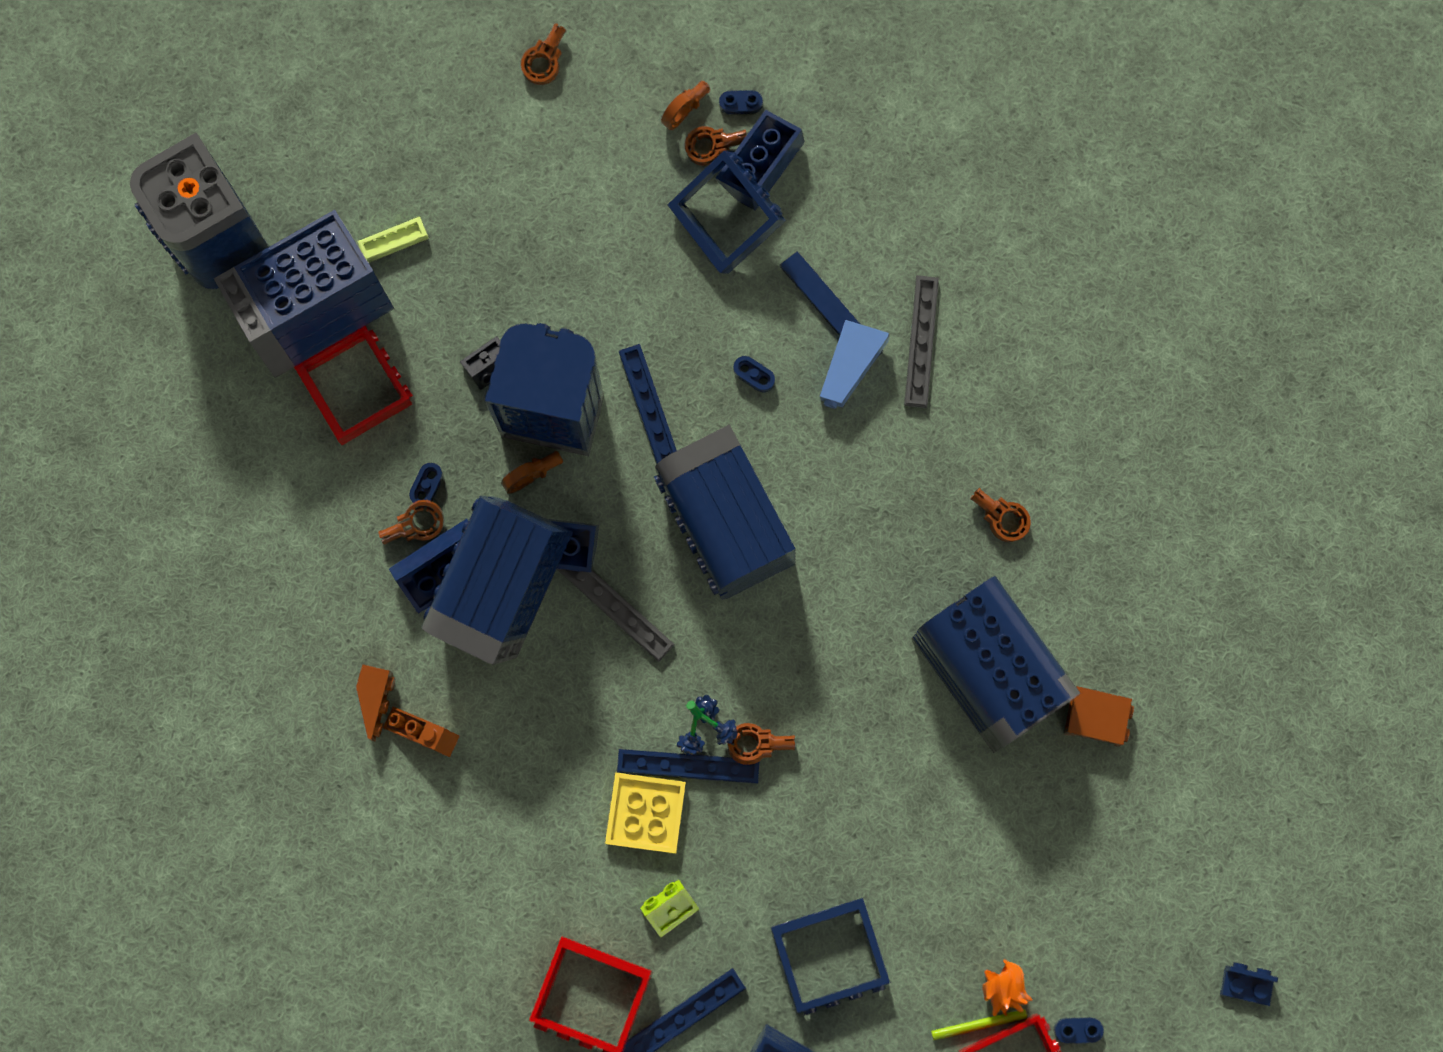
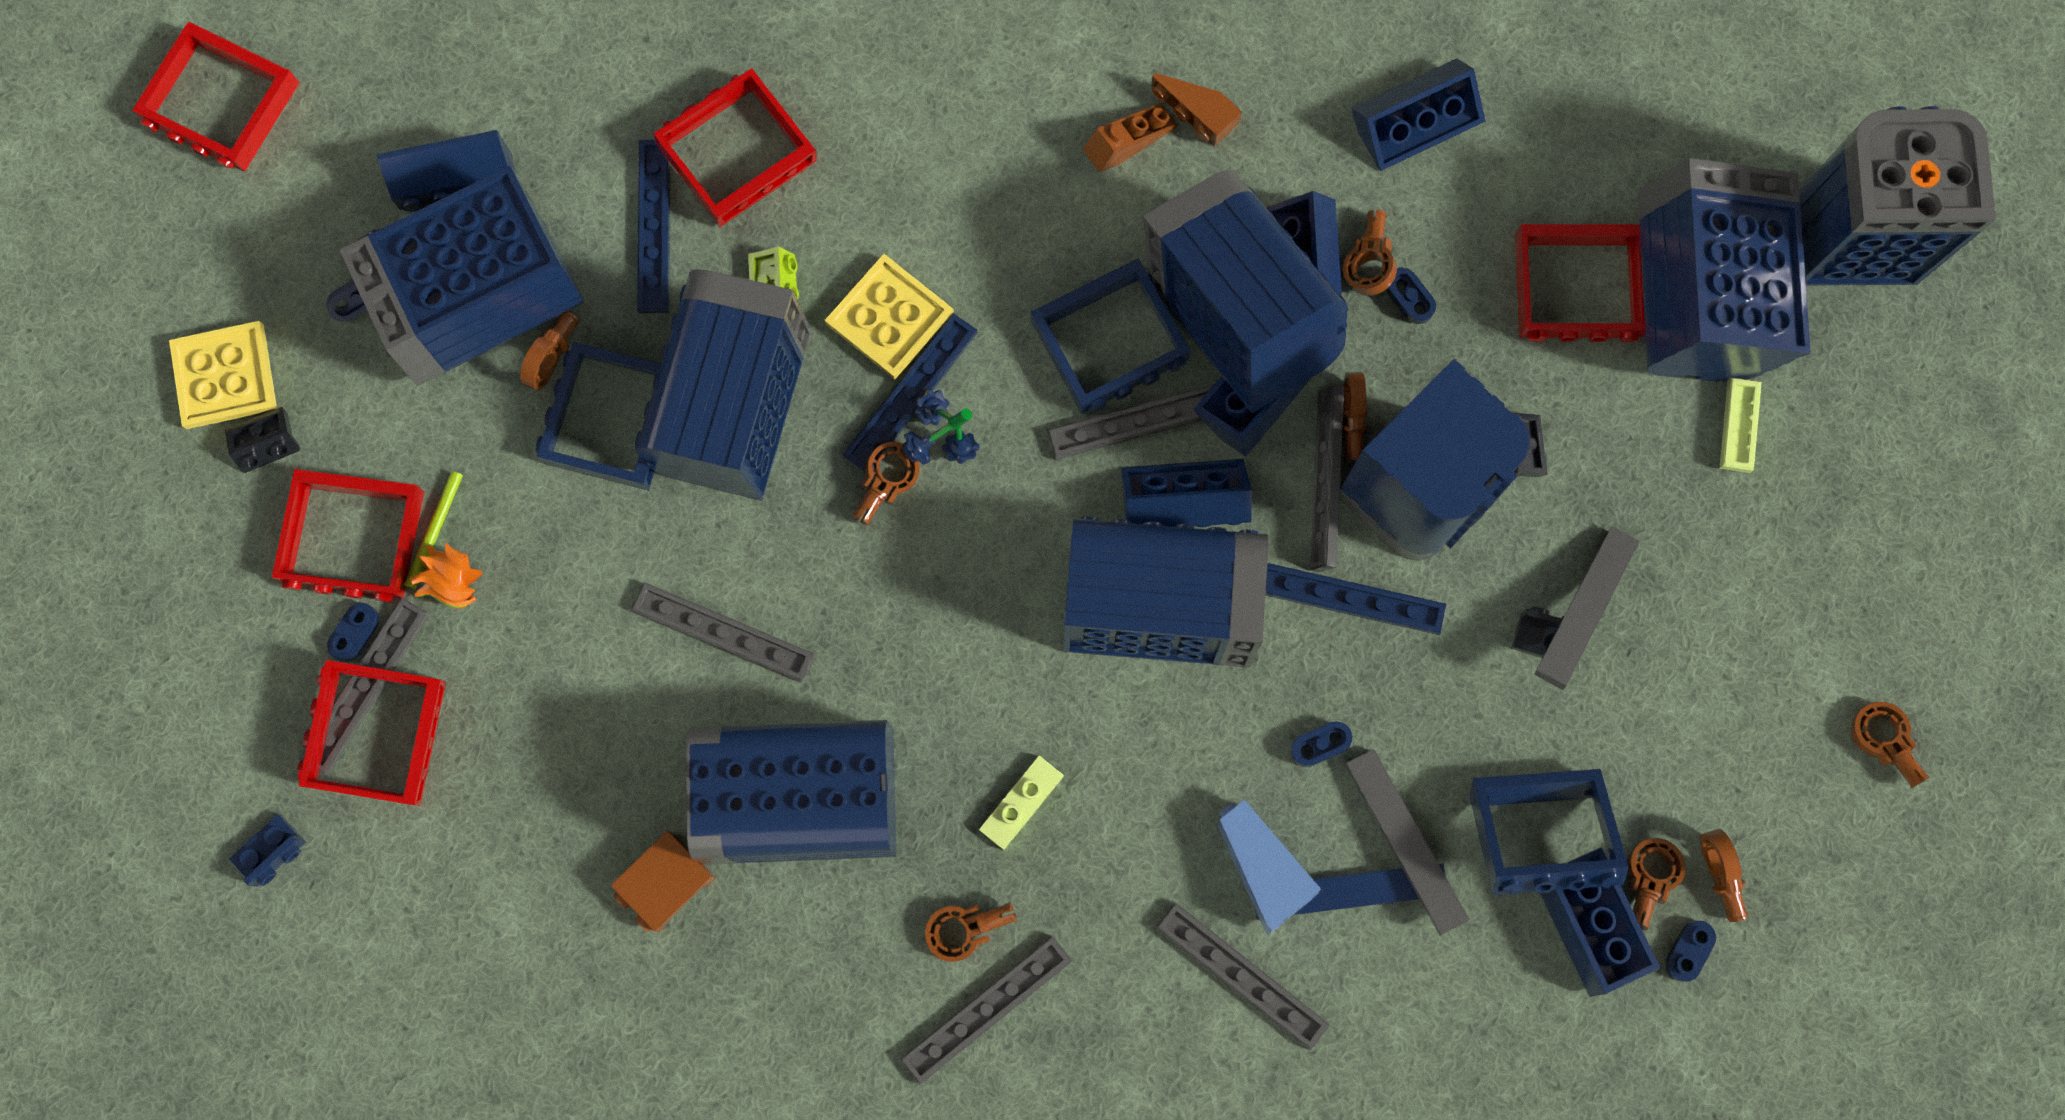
camera: 125 degrees right, 0 degrees up
none -> red window [297,660,446,806]
none -> dark grey tile [298,597,430,776]
none -> dark orange pin [520,311,579,390]
none -> dark grey tile [631,582,815,683]
none -> dark blue piece [635,269,812,501]
none -> dark grey tile [900,936,1072,1085]
none -> yellowish green plate [979,756,1064,850]
none -> dark blue window [1030,258,1191,414]
none -> dark blue slope [1121,459,1252,528]
none -> dark grey tile [1310,385,1344,572]
none -> dark grey tile [1345,749,1470,936]
none -> dark blue slope [1351,58,1486,171]
none -> black bracket [1511,606,1564,658]
none -> dark grey tile [1534,527,1640,690]

